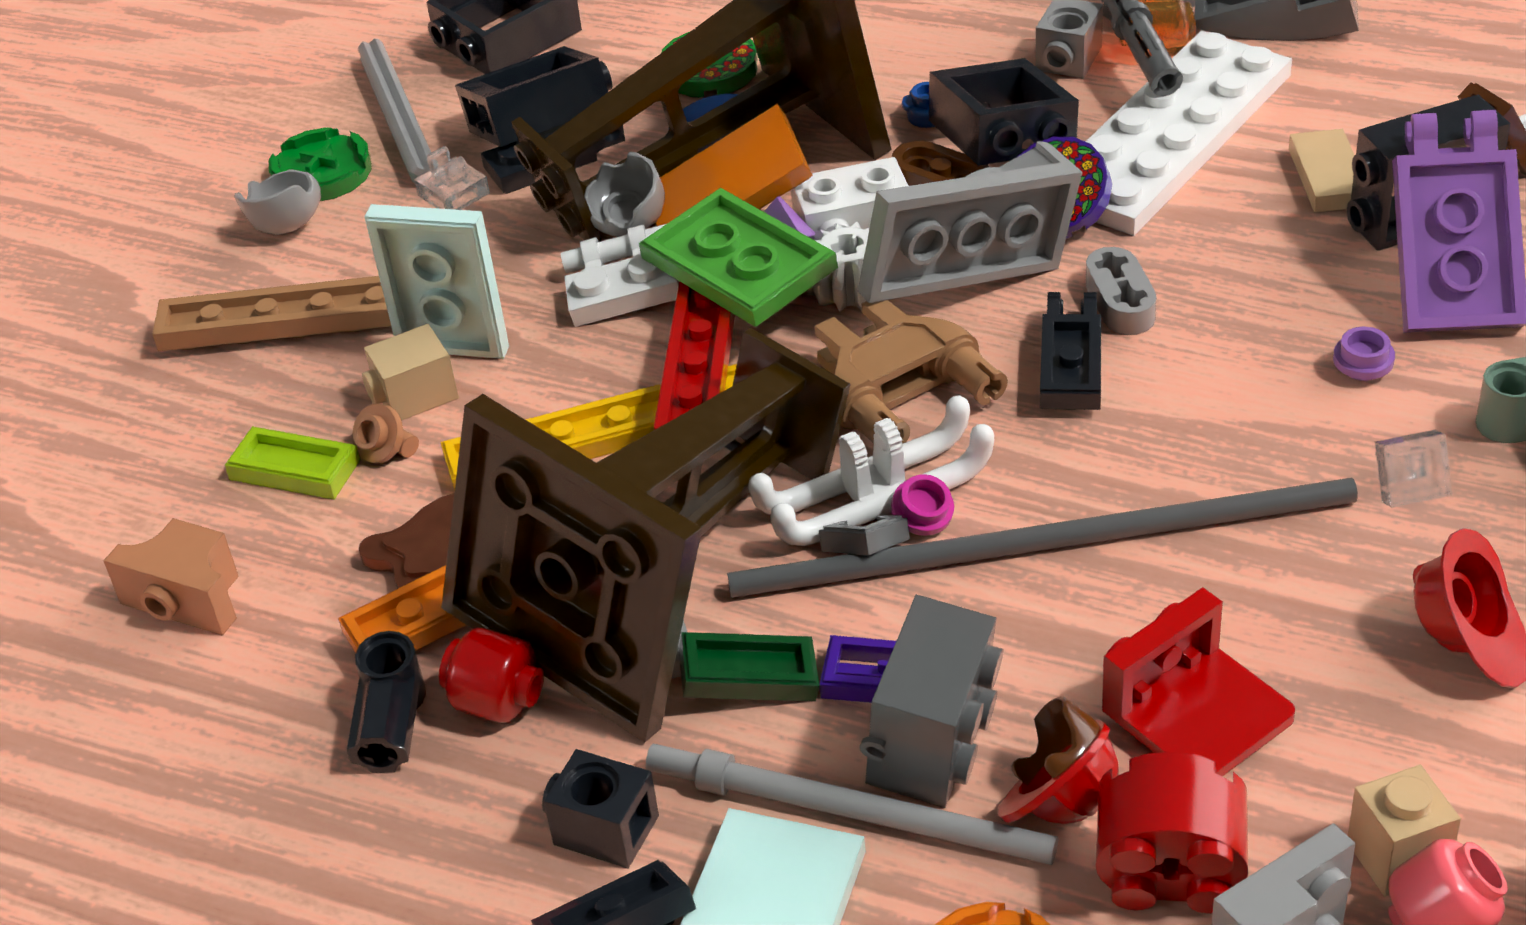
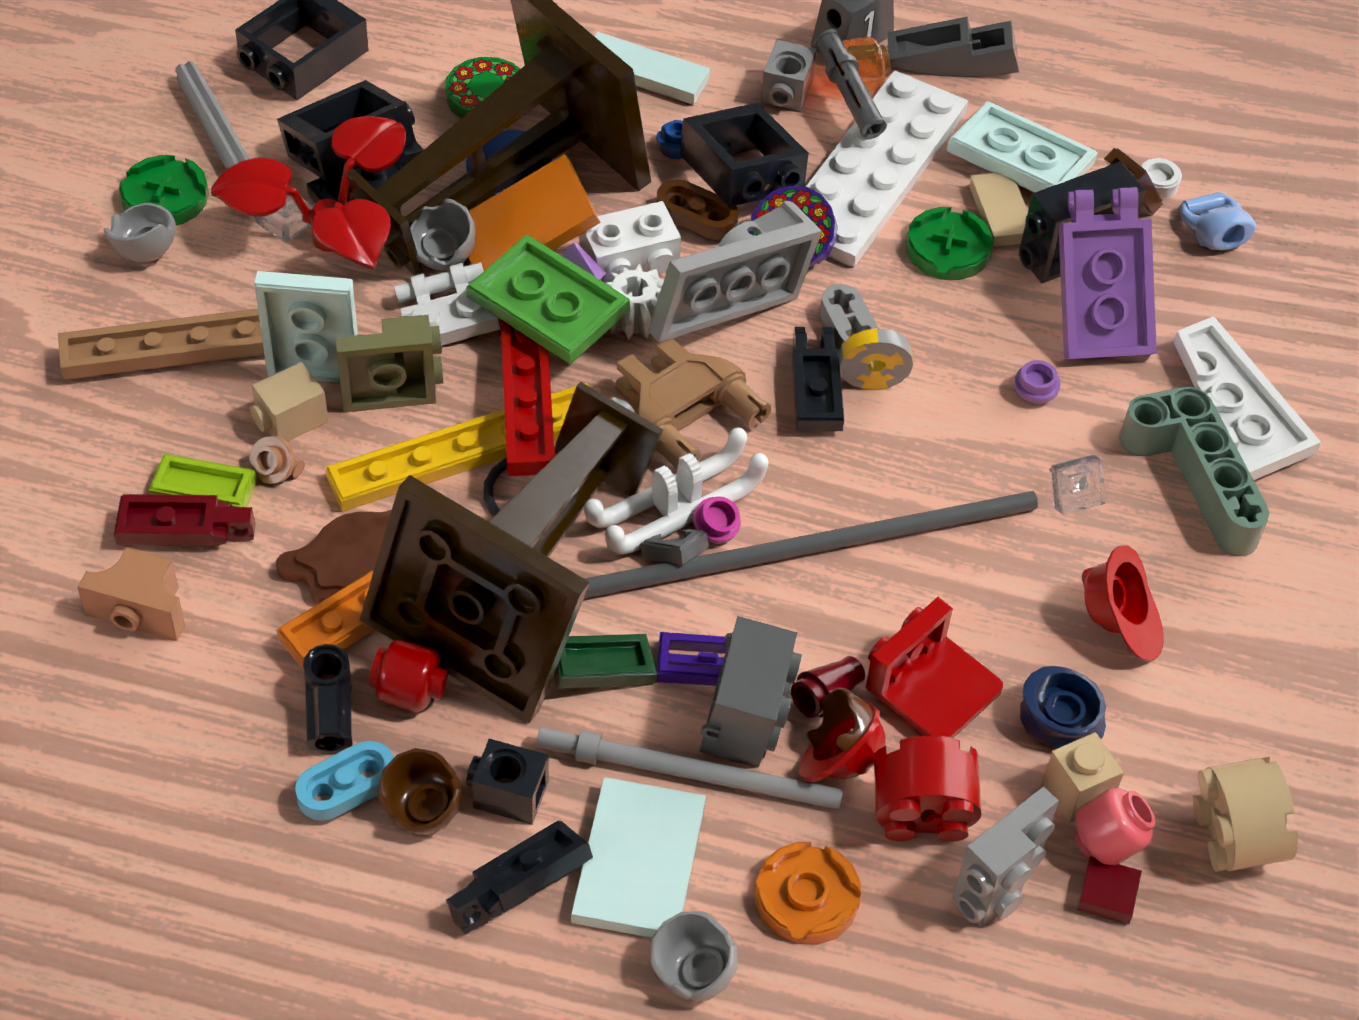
camera: 15 degrees left, 10 degrees up
none -> dark red hinge [114,494,256,546]
none -> red plant [211,116,406,270]
none -> medium azure plate [295,741,394,821]
none -> olive plate [335,315,443,413]
none -> reddish brown hair [378,748,463,836]
none -> light aqua tile [595,32,711,105]
none -> dark red cone [791,656,866,718]
none -> piece [839,328,913,390]
none -> green tile [906,207,993,280]
none -> light aqua tile [946,101,1098,192]
none -> dark blue piece [1020,666,1106,749]

